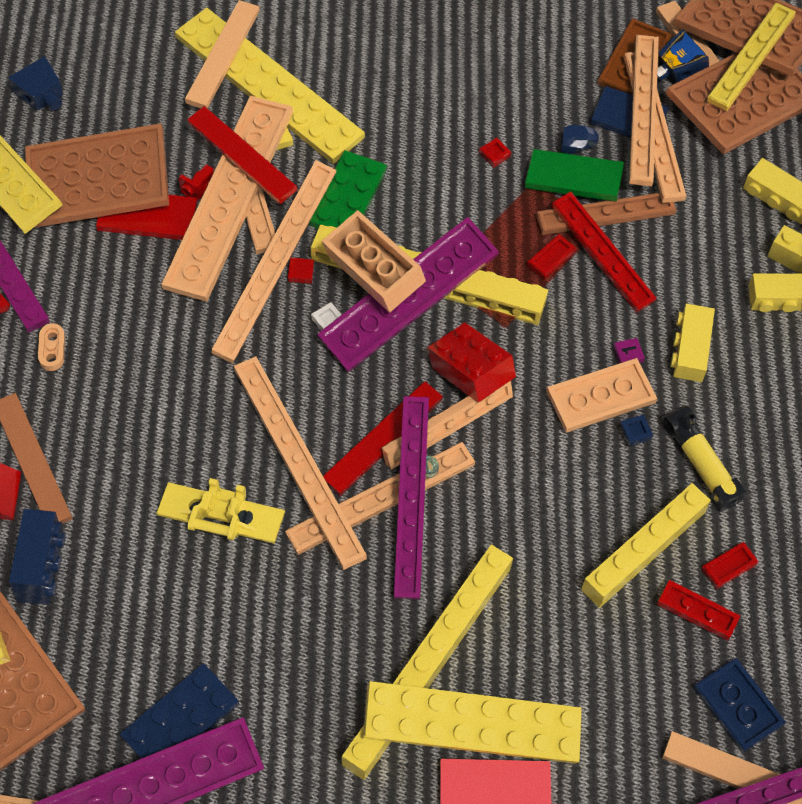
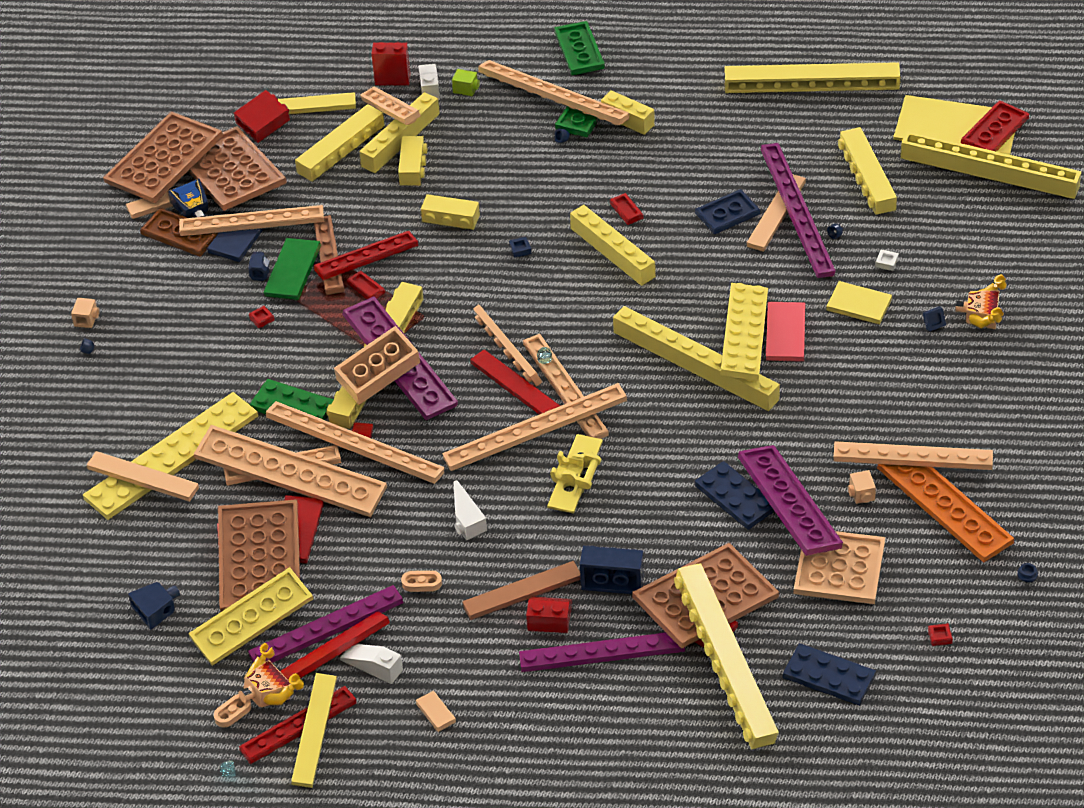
camera: 80 degrees left, 15 degrees down
red bracket [178,164,214,201] -> none
red tile [187,106,297,204] -> none
white plate [311,302,341,331] -> none
magenta plate [394,396,429,600] -> none
red brick [427,322,516,403] -> none
light nougat plate [546,358,657,433] -> none
magenta tile [613,338,645,364] -> none
light nougat tile [629,35,659,186] -> none
red plate [657,580,740,641] -> none
piece [662,405,746,513] -> none
light yellow tile [707,3,796,111] -> none
none -> white slope [454,480,487,541]

